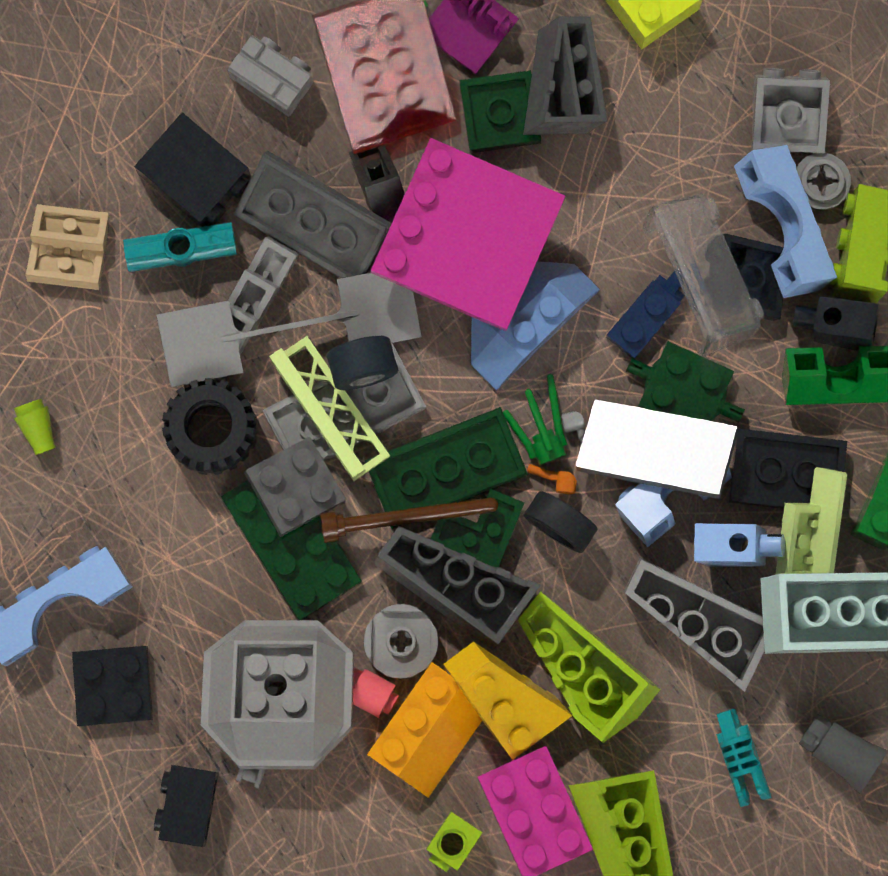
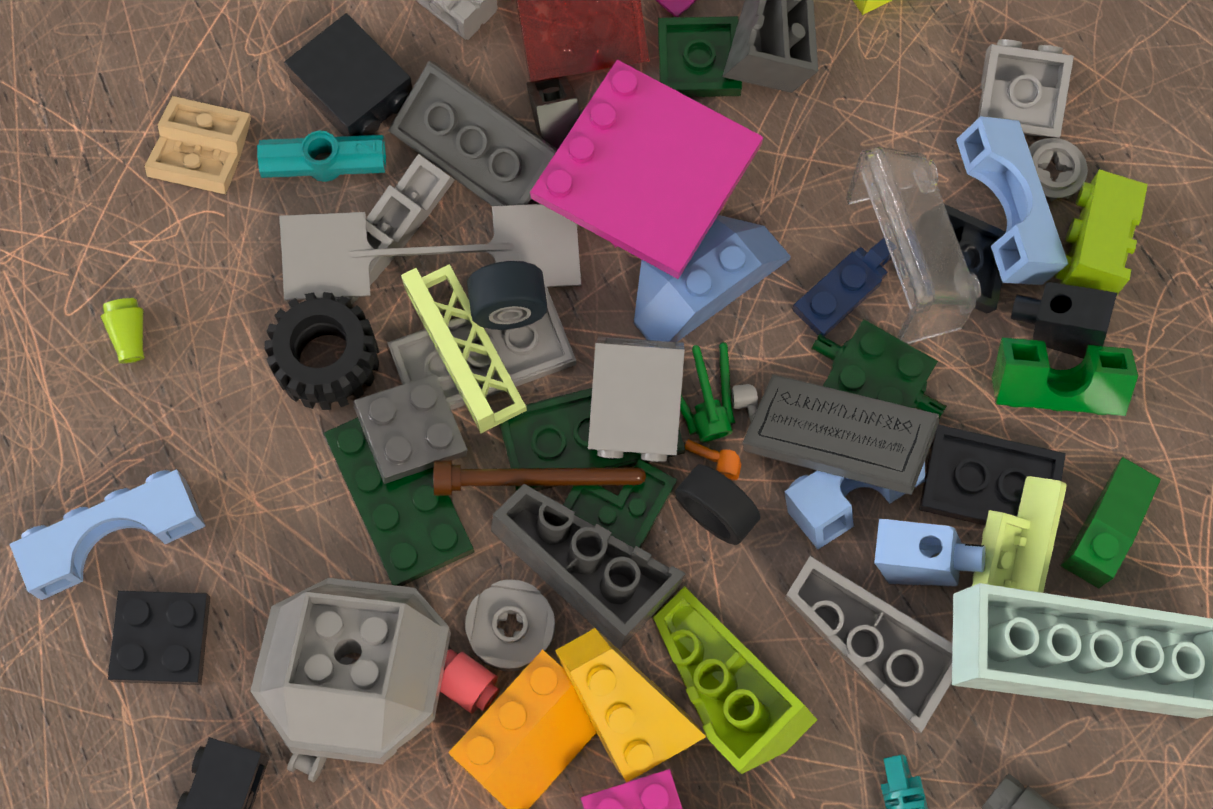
camera: 10 degrees right, 10 degrees down
none -> light grey slope [588,336,685,462]

